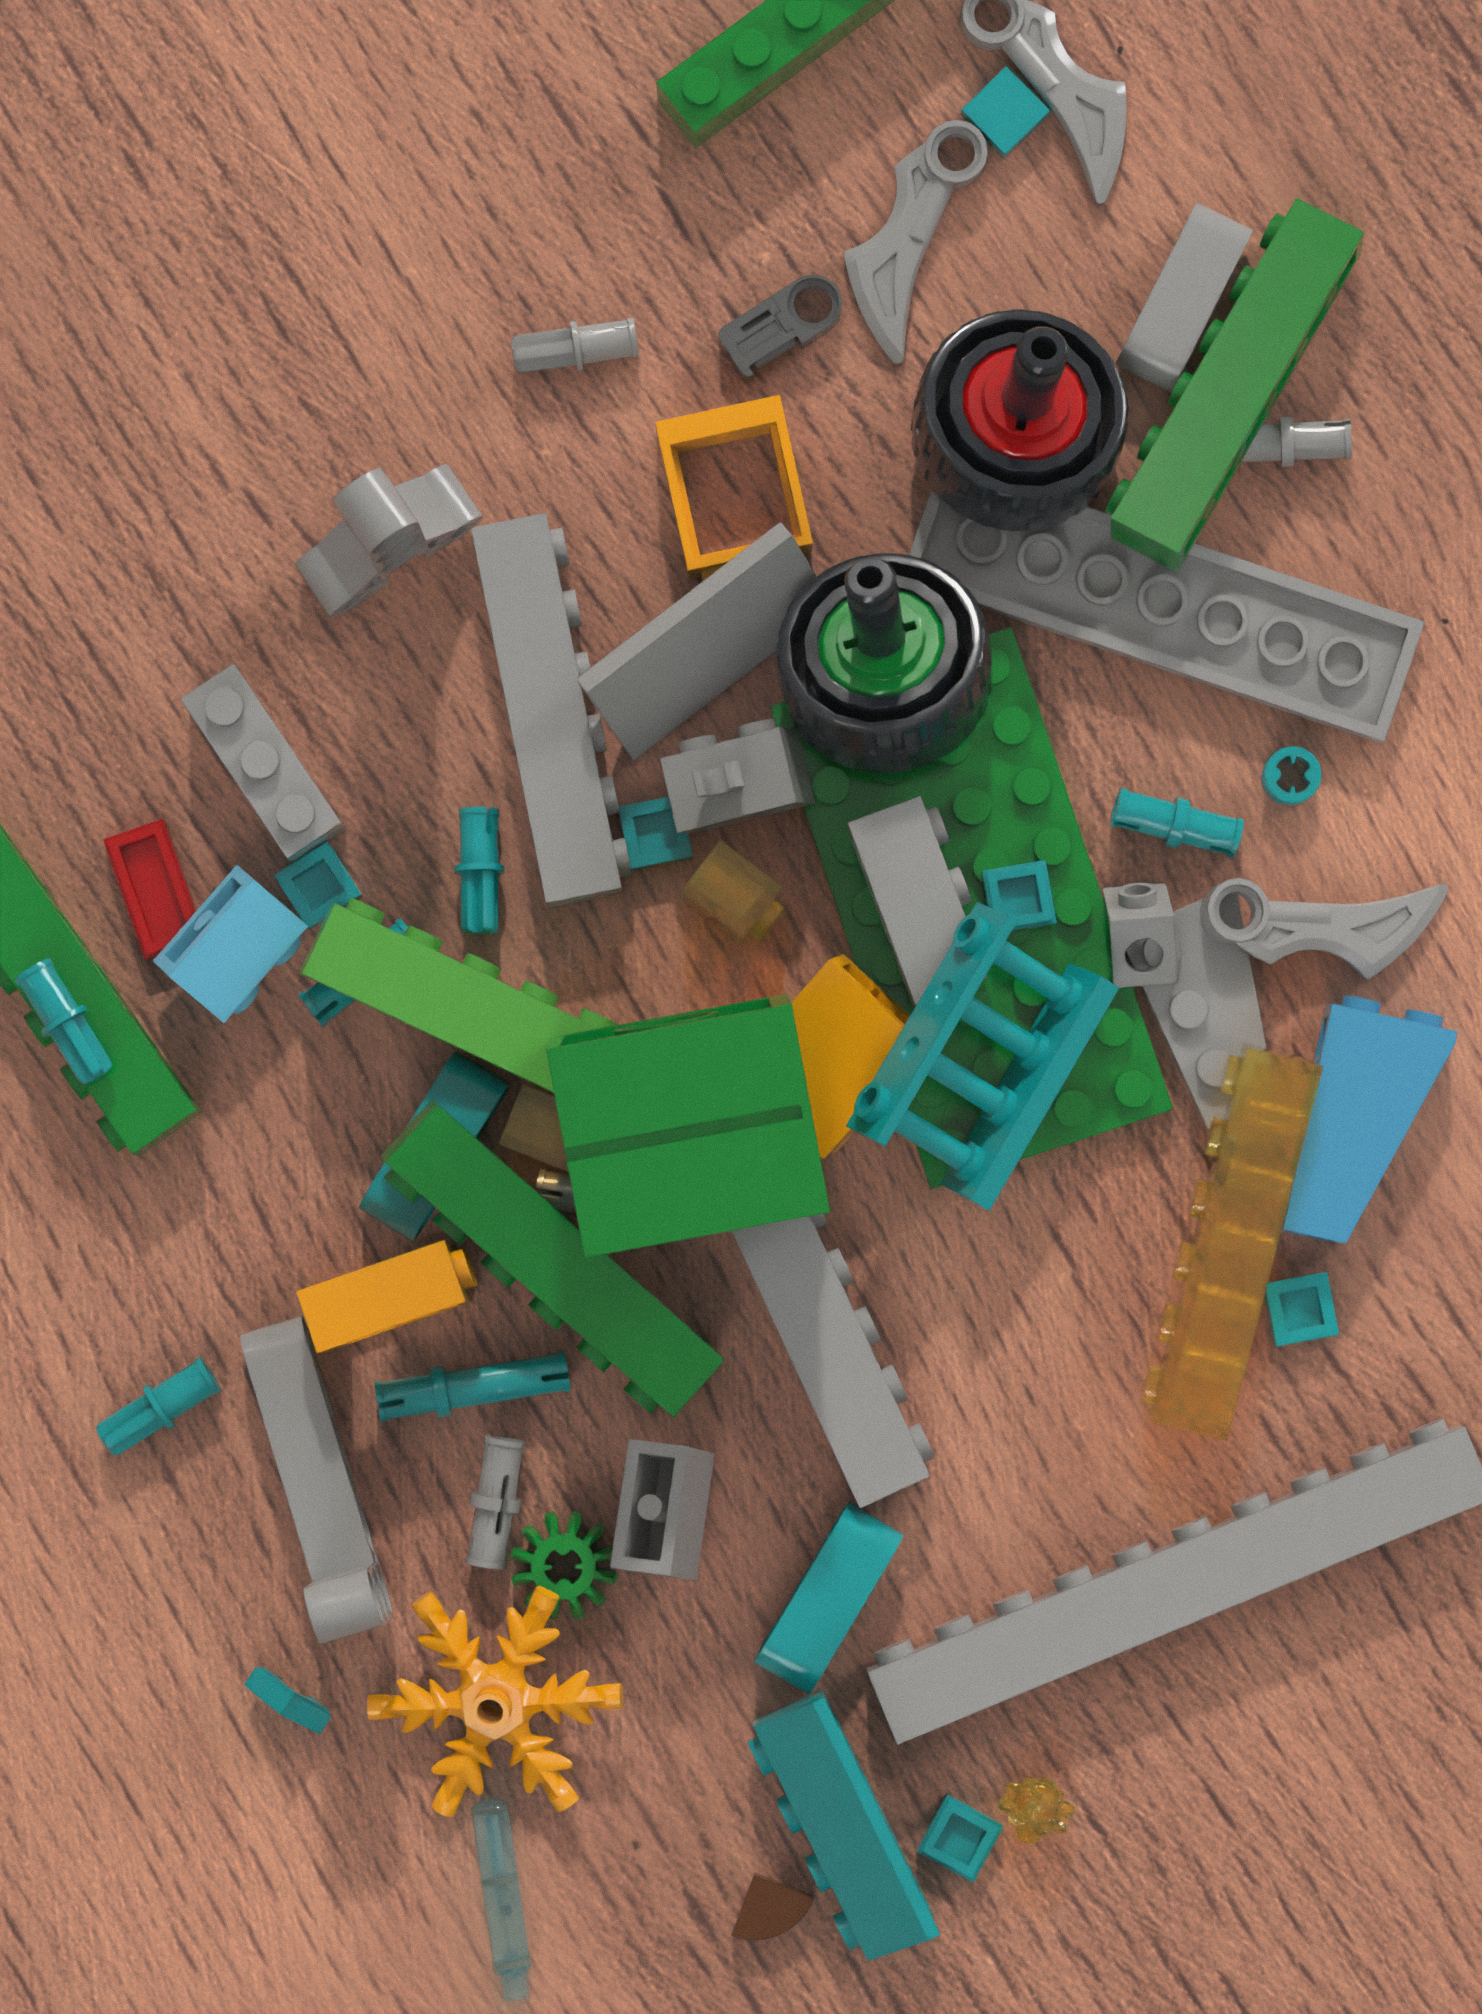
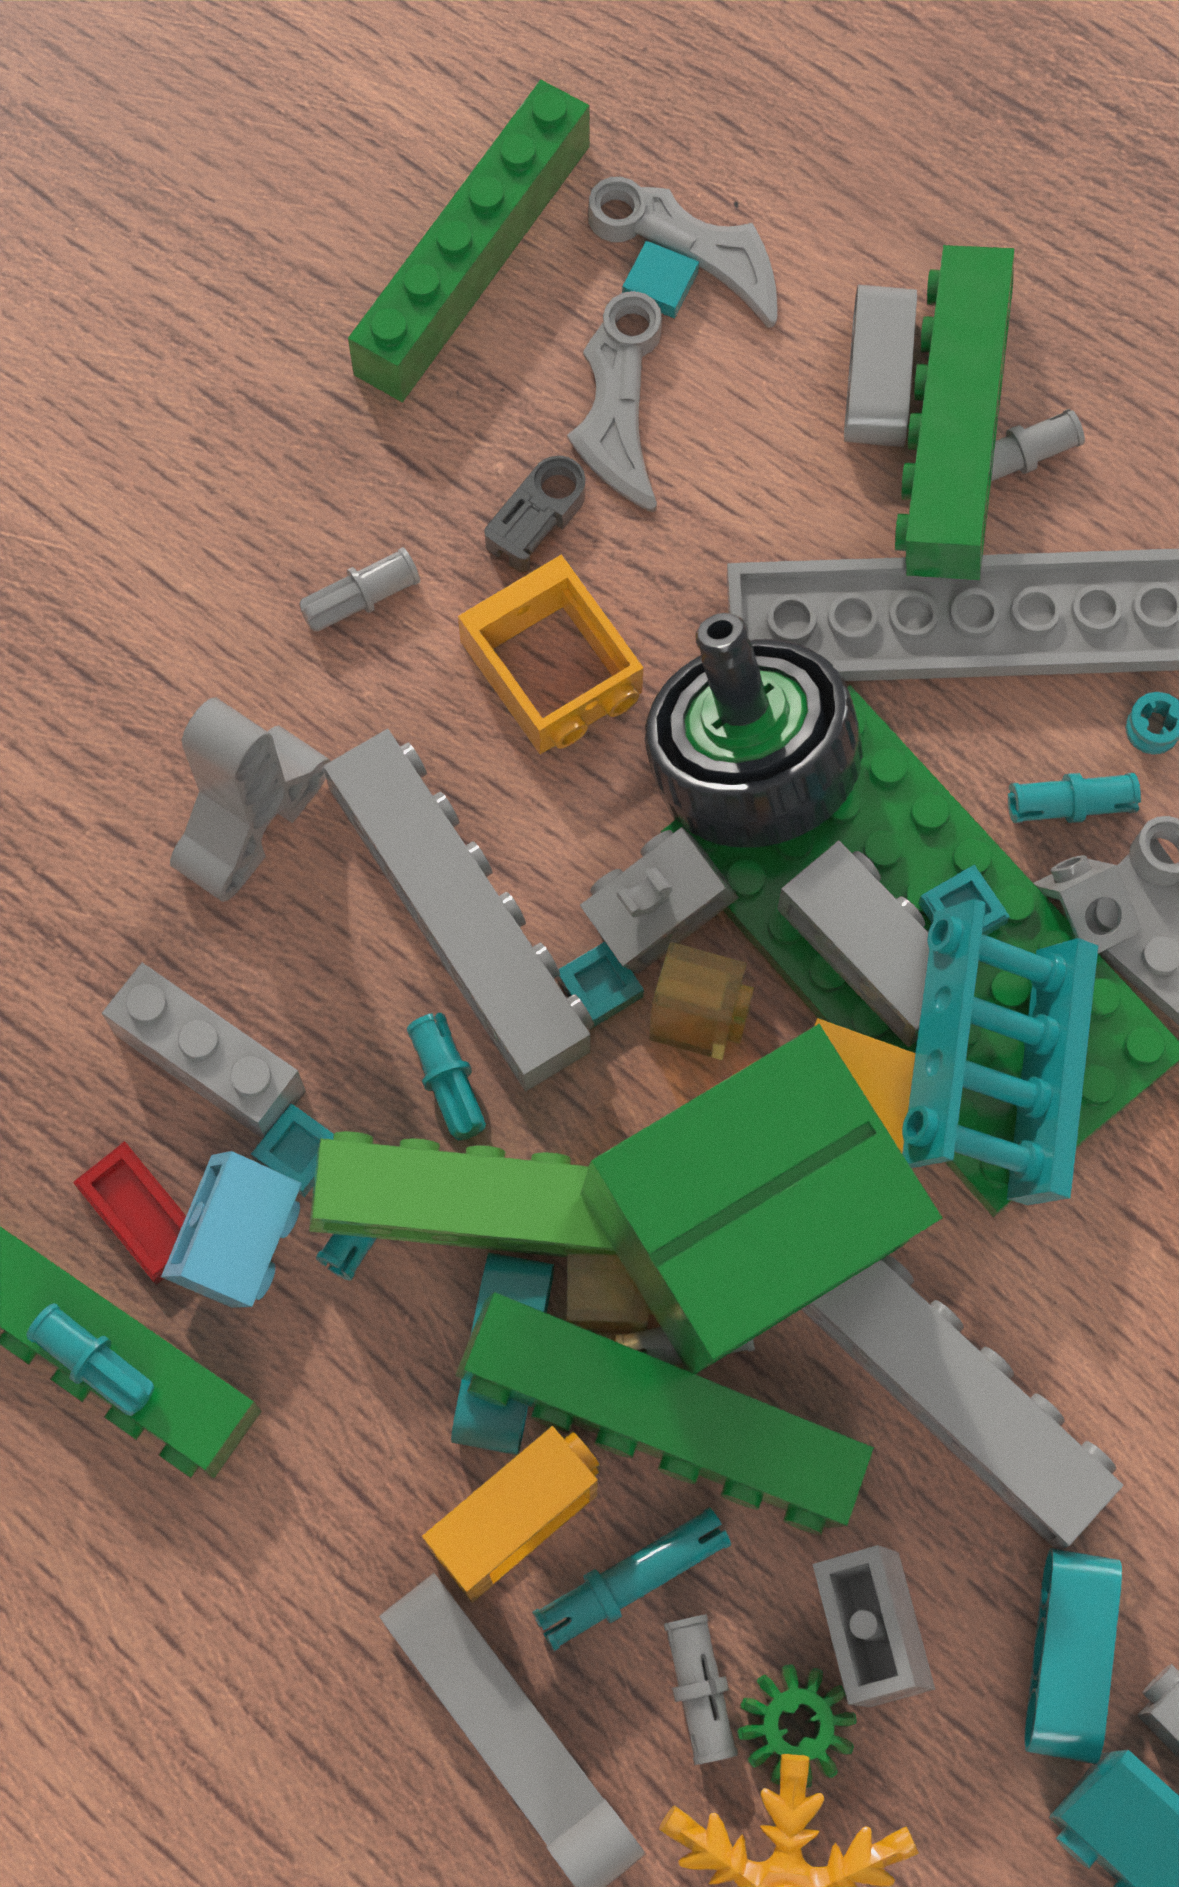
camera: 20 degrees left, 15 degrees down
teal axle [96,1357,222,1455] -> none
light grey tile [576,522,817,760] -> none
black wheel [910,309,1129,531] -> none

